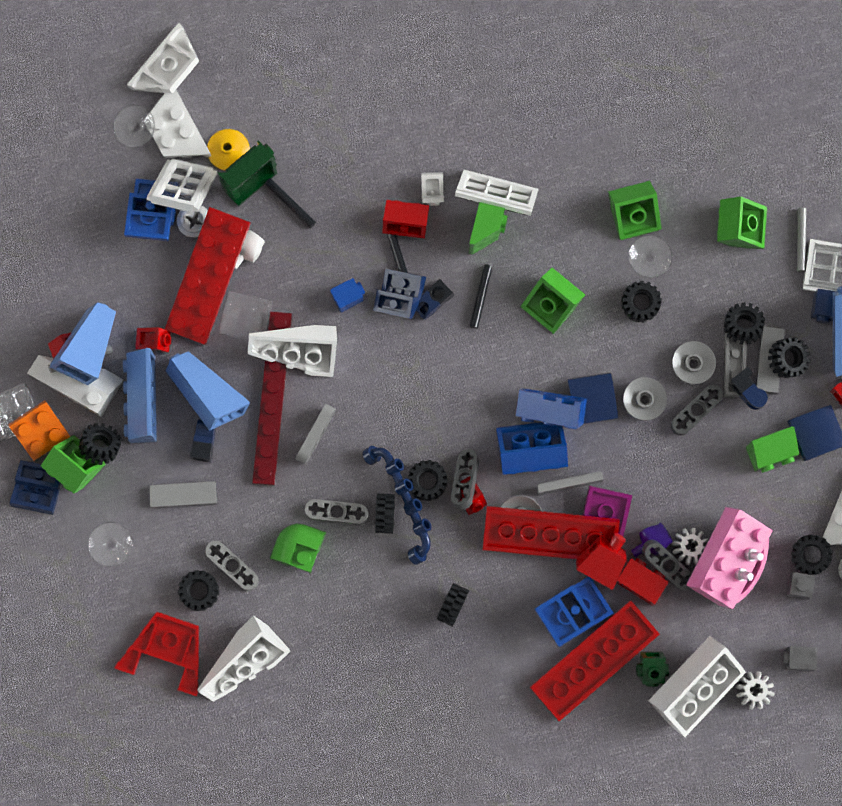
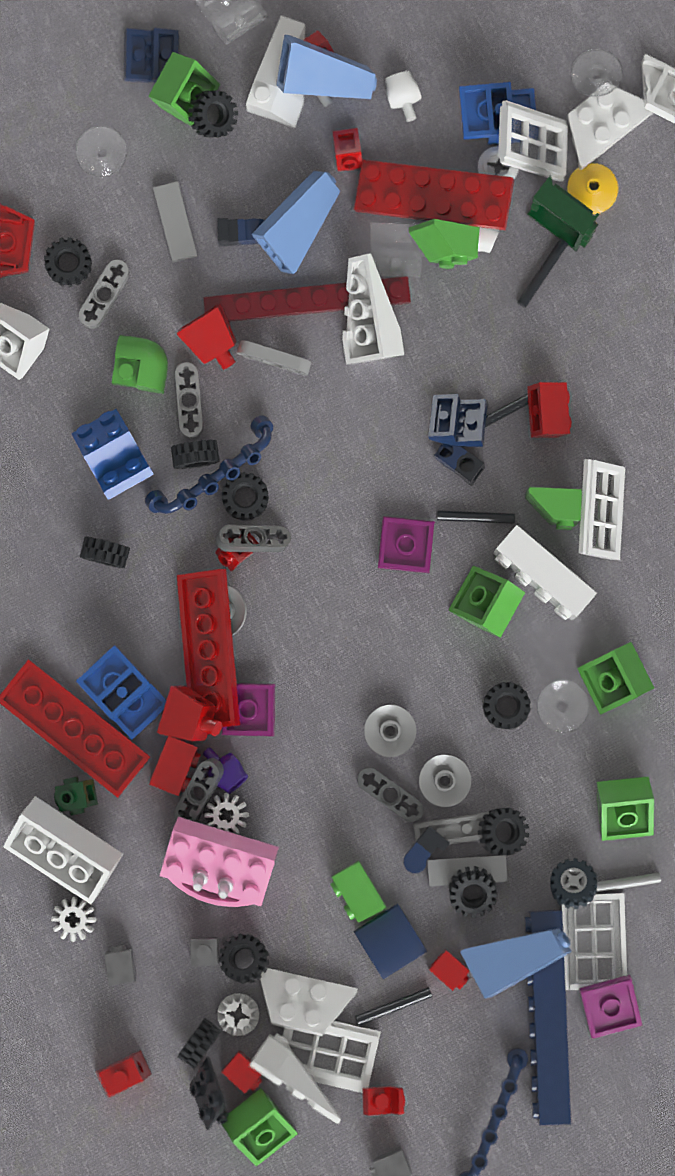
camera: 75 degrees right, 5 degrees up
orange plate [8,400,70,461] -> none
medium blue slope [123,348,157,443] -> none
blue brick [330,278,365,313] -> none
white bracket [421,172,444,206] -> none
blue slope [496,422,568,475] -> none
blue wedge [516,388,587,429] -> none
light grey tile [536,471,604,495] -> none
dark blue slope [567,373,618,424] -> none
none -> blue bracket [71,409,154,500]
none -> red torso [176,303,237,370]
none -> magenta plate [378,516,435,574]
none -> white piece [385,71,422,122]
none -> bright green slope [409,219,480,269]
none -> white brick [493,525,597,620]
none -> black wheel [550,858,597,909]

